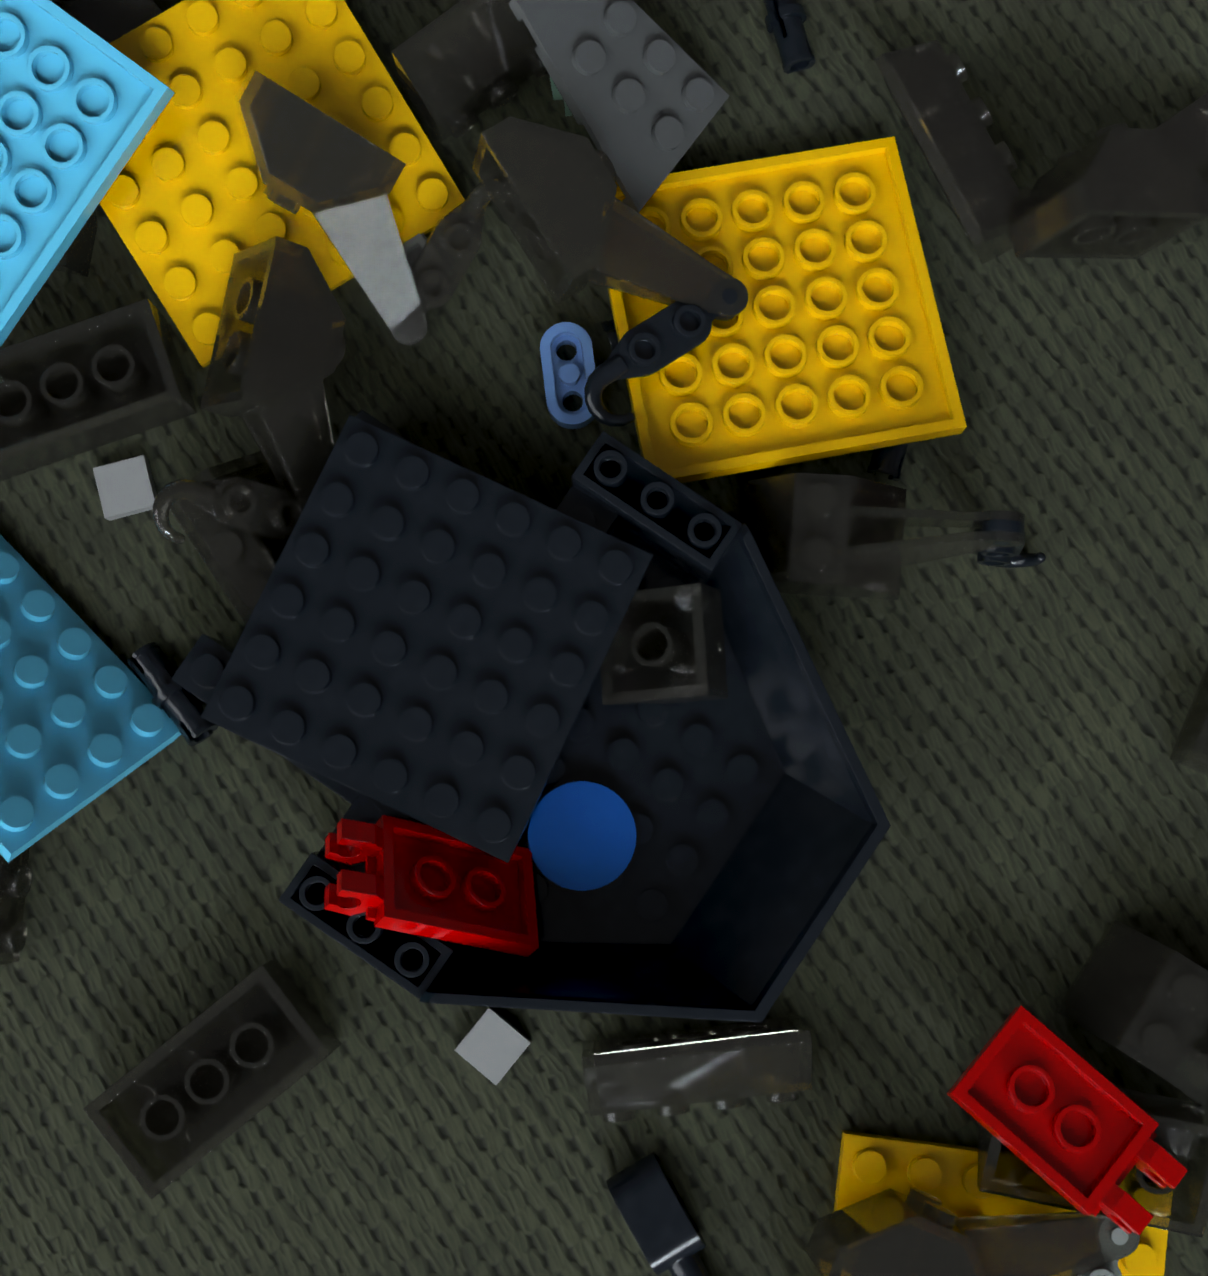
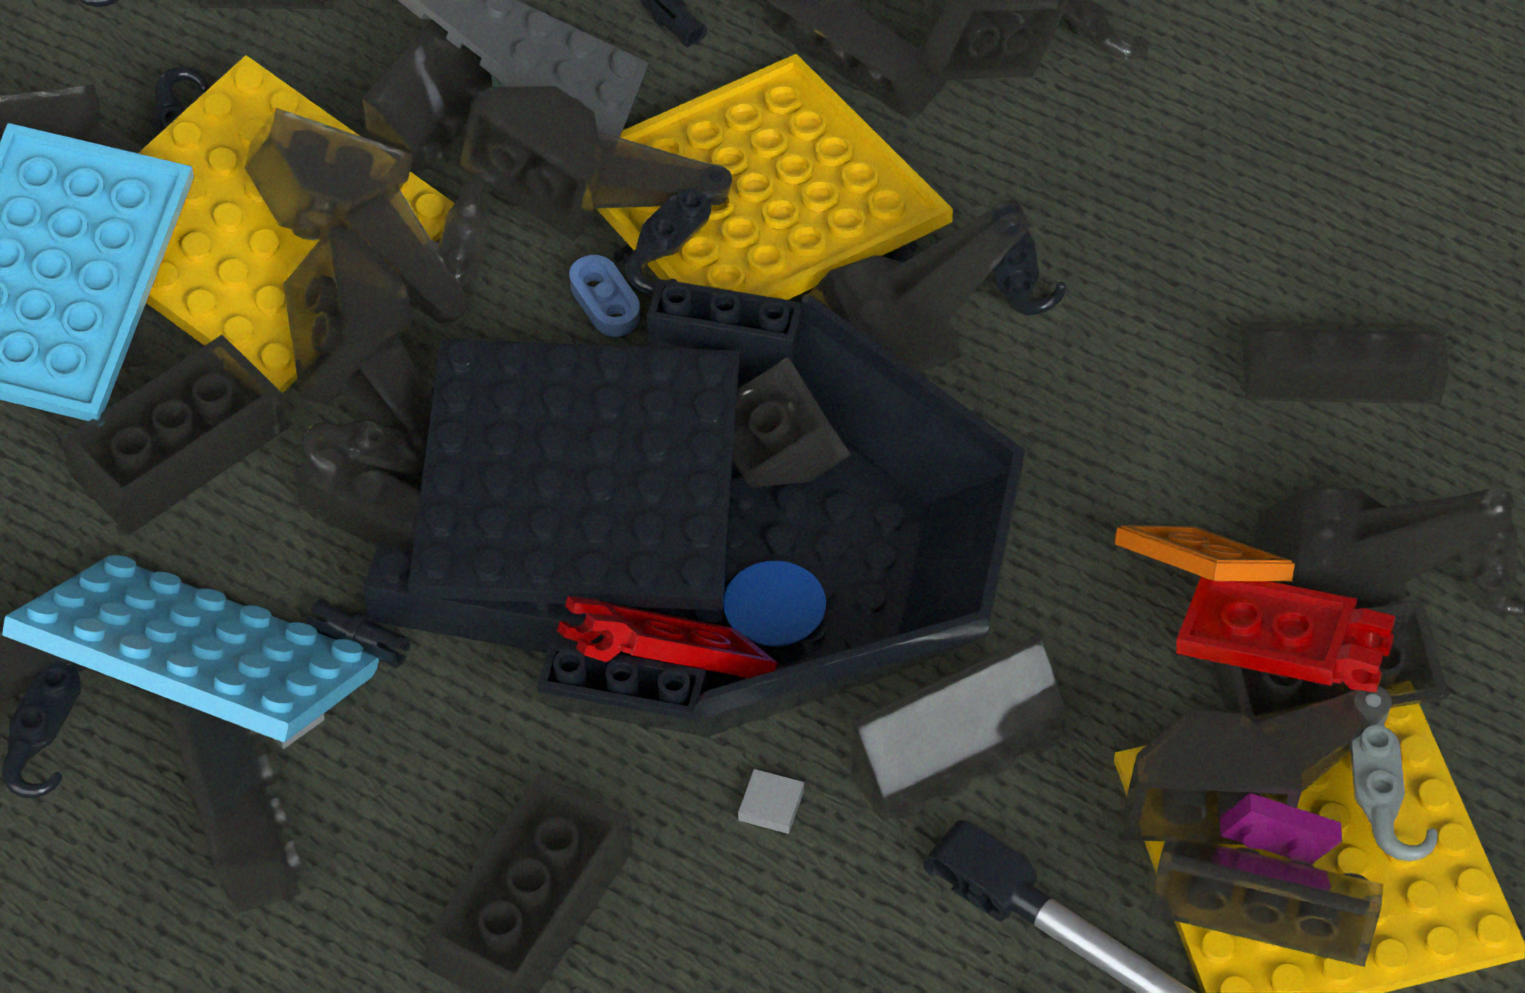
camera: 25 degrees left, 30 degrees down
light grey tile [93,455,160,521] -> none
none -> orange tile [1115,525,1295,581]

